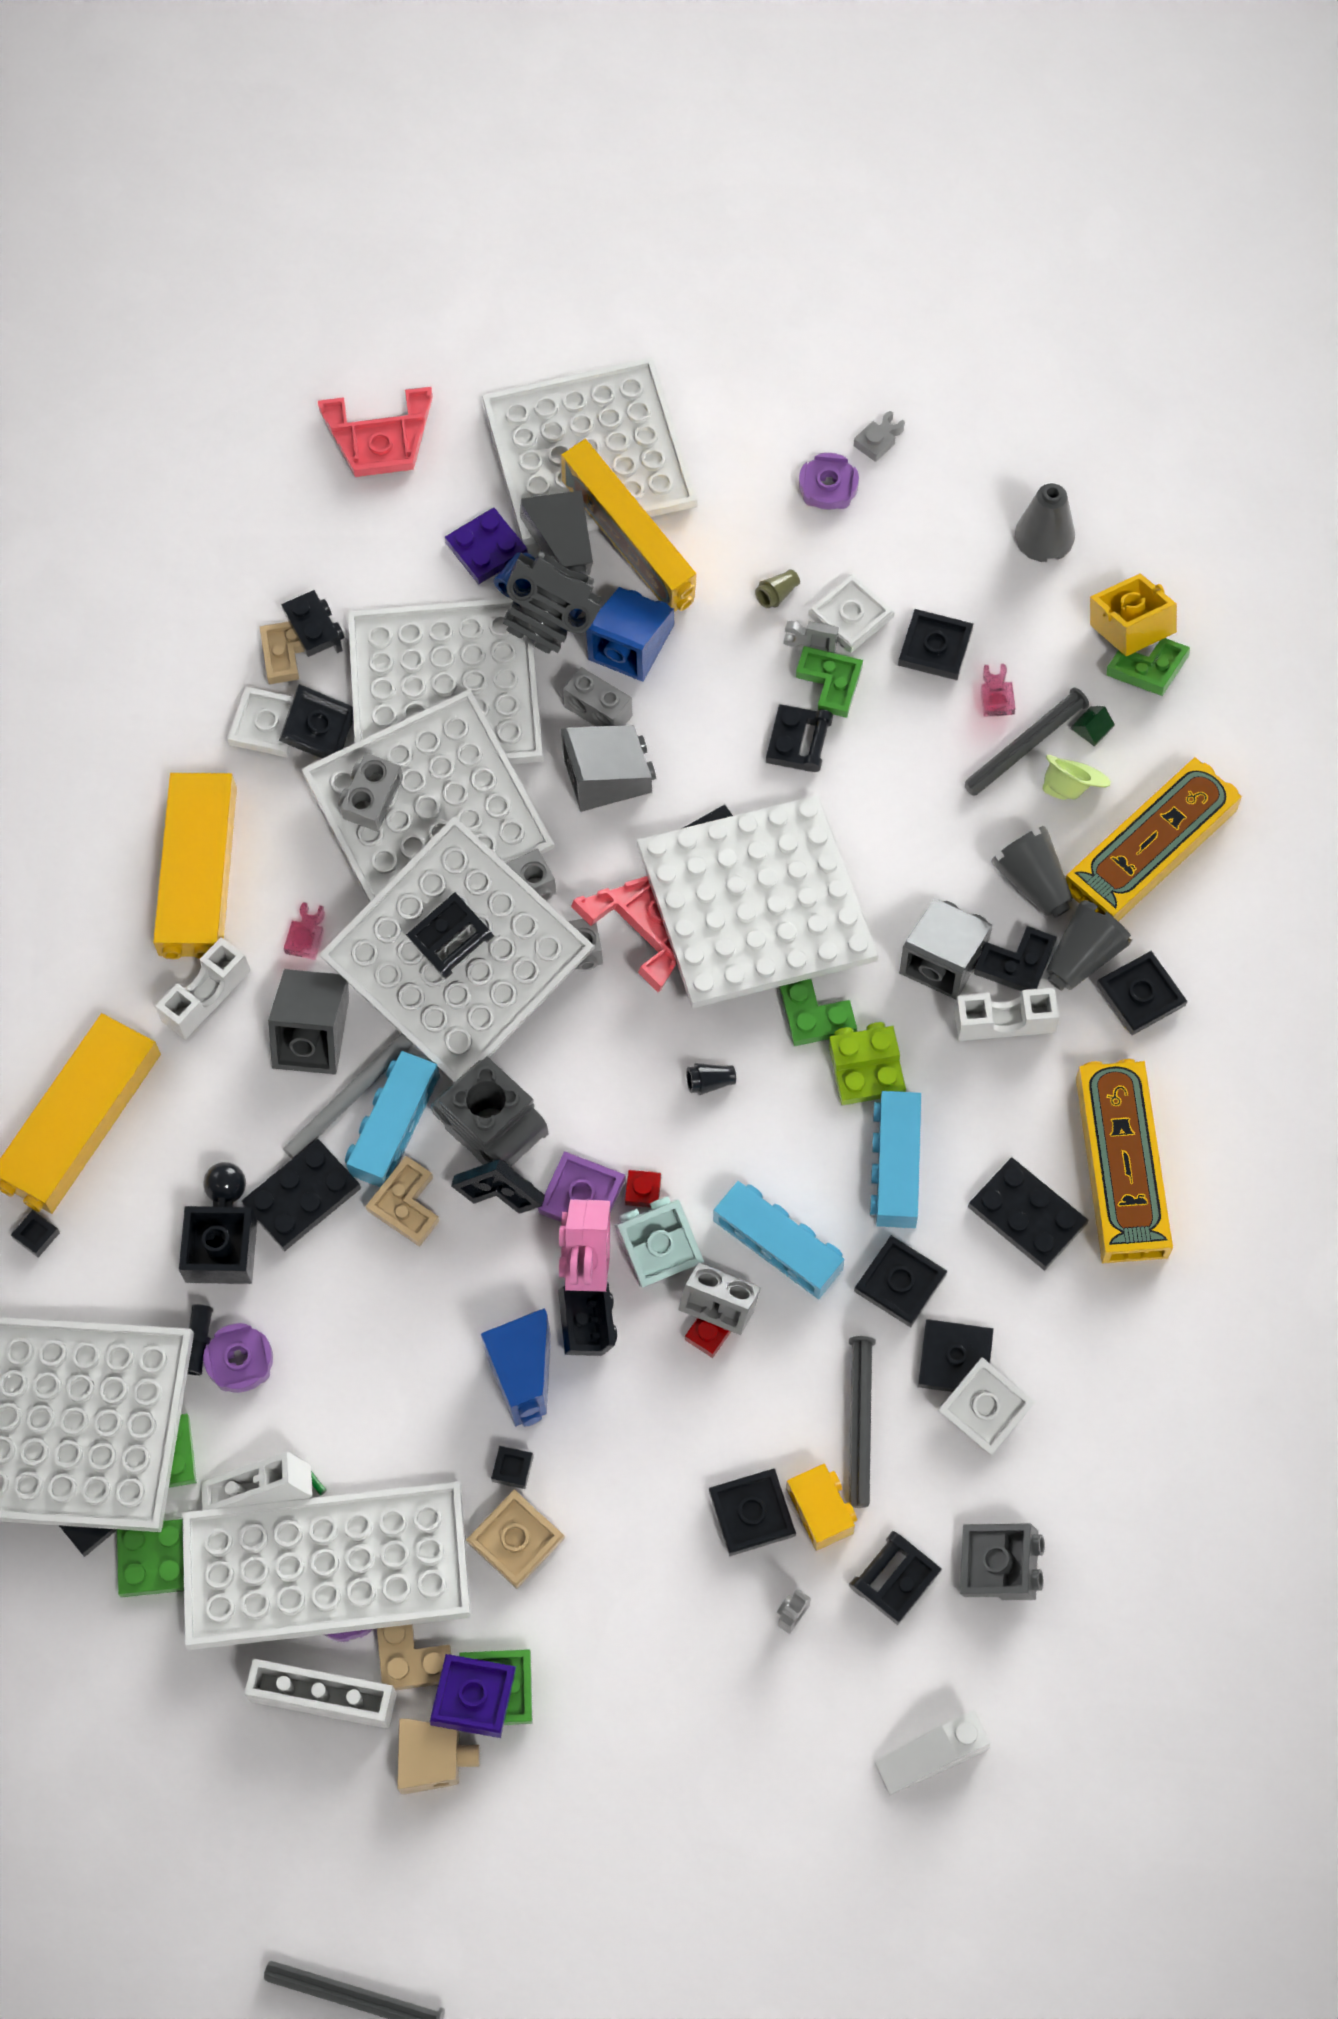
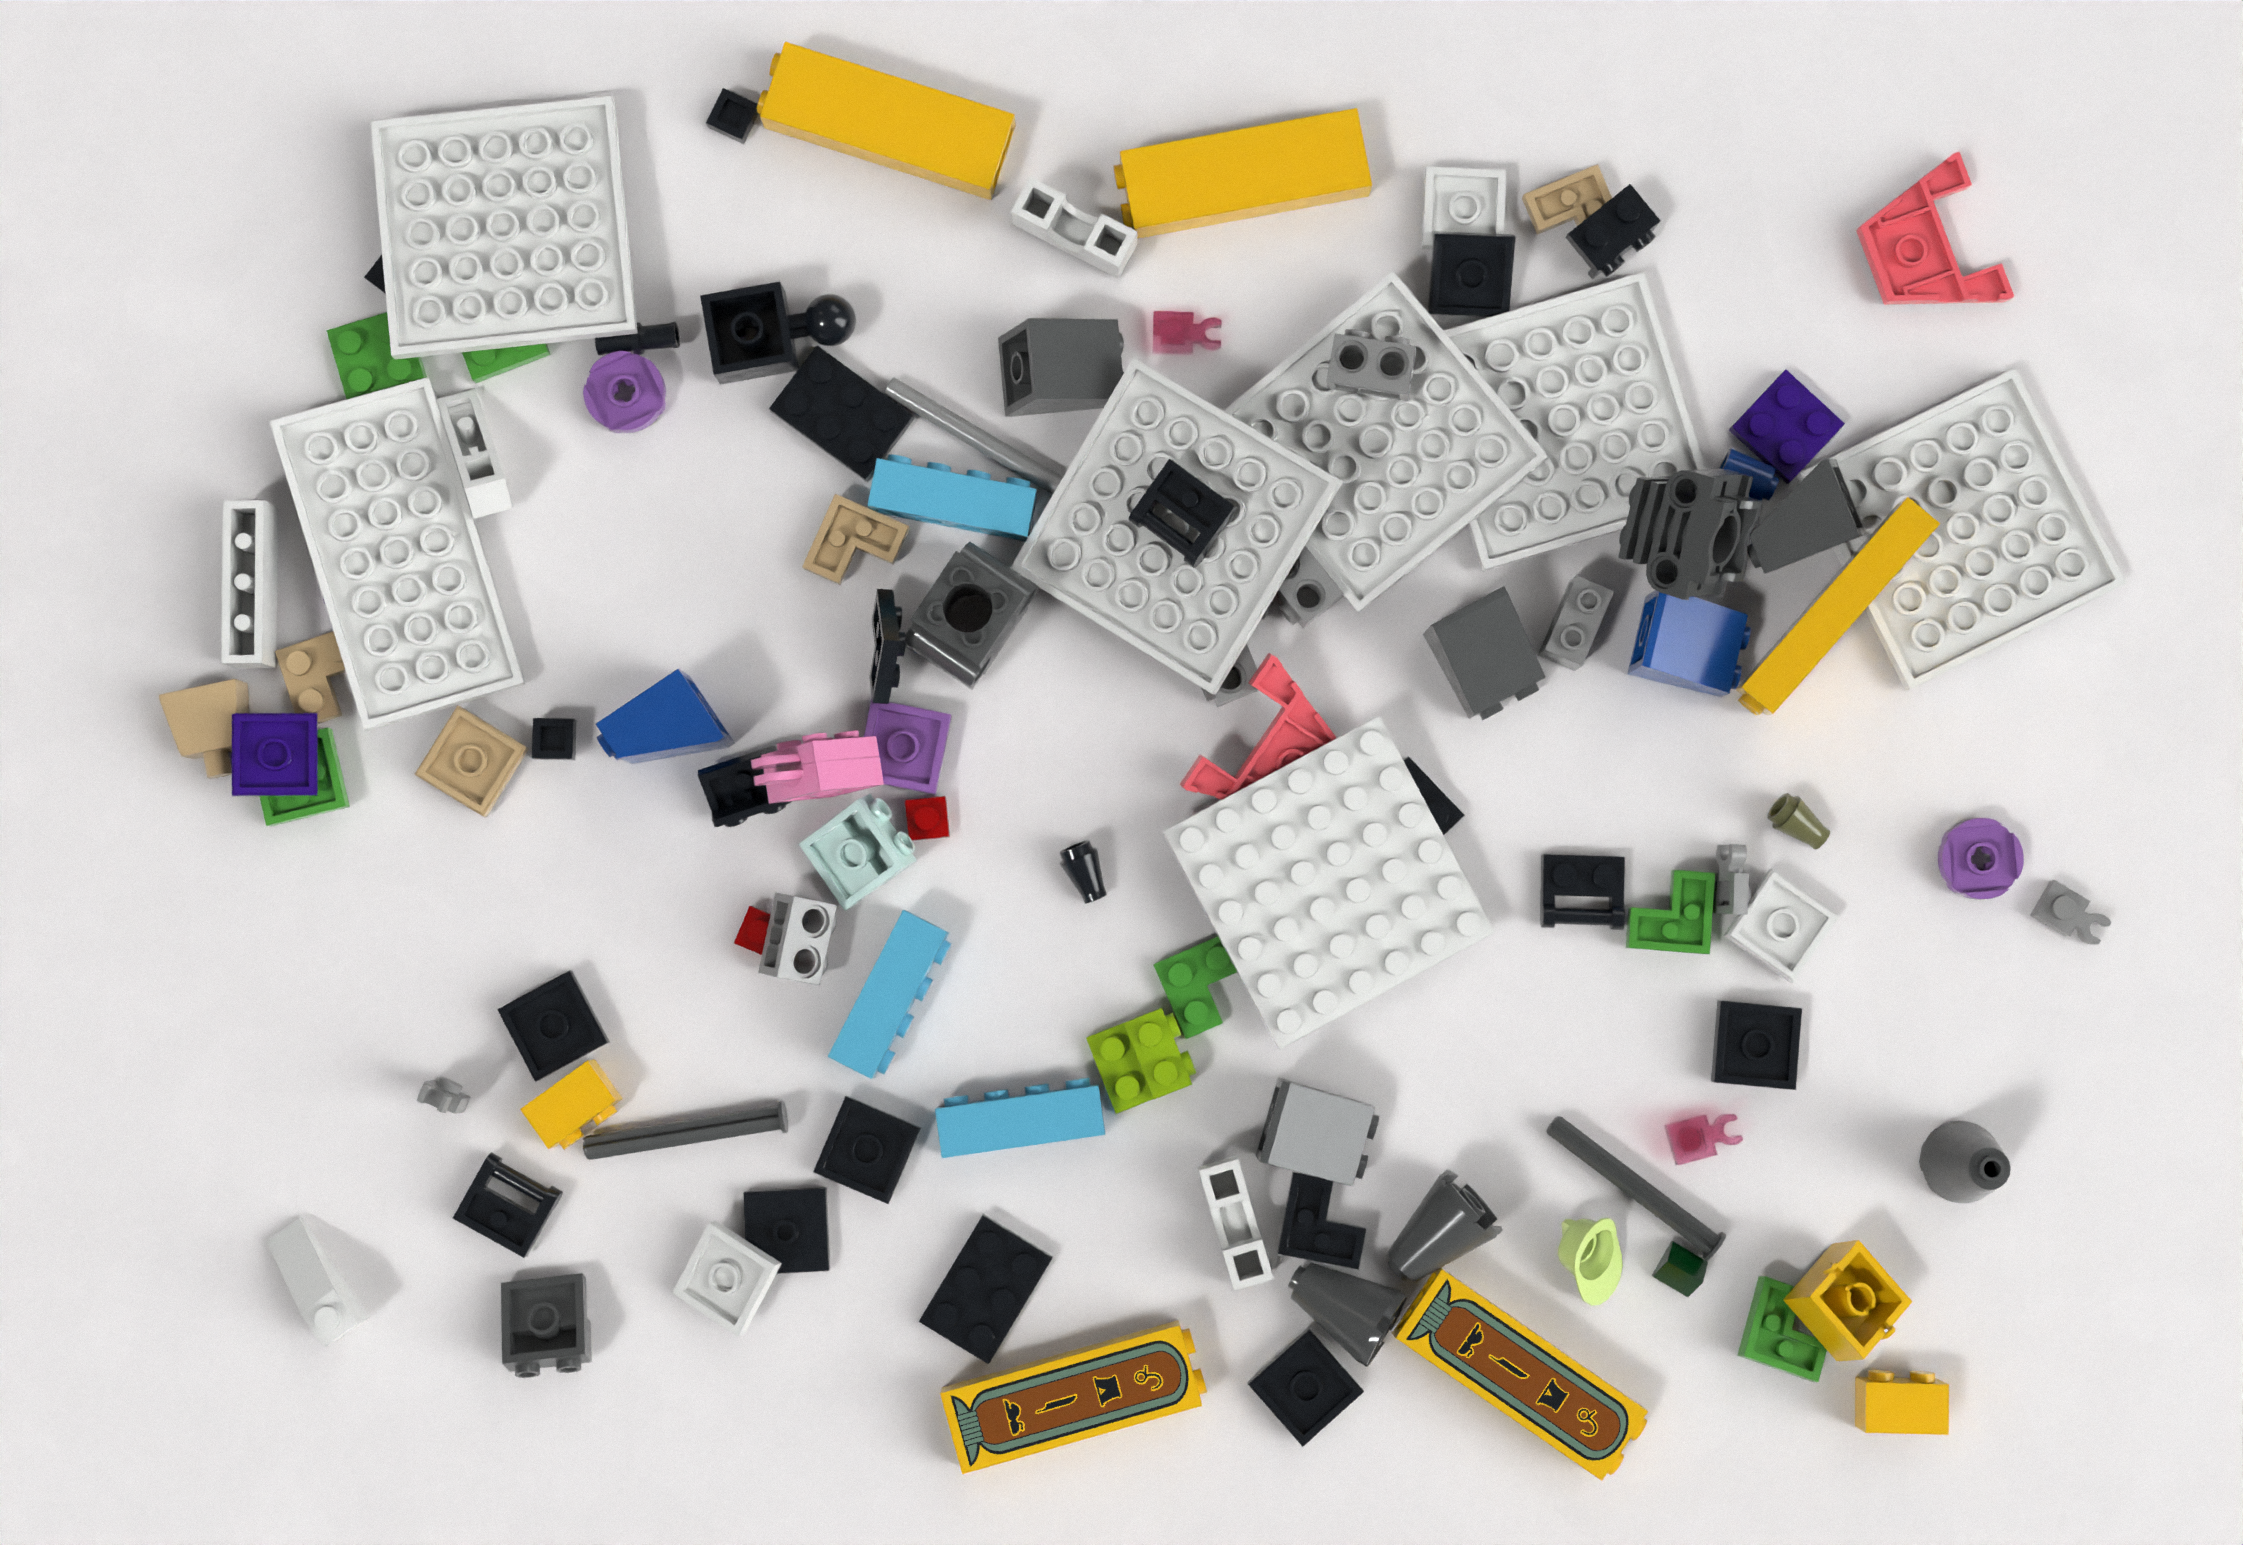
camera: 75 degrees right, 20 degrees up
green piece [311,1471,327,1496] -> none
none -> yellow brick [1855,1370,1949,1435]

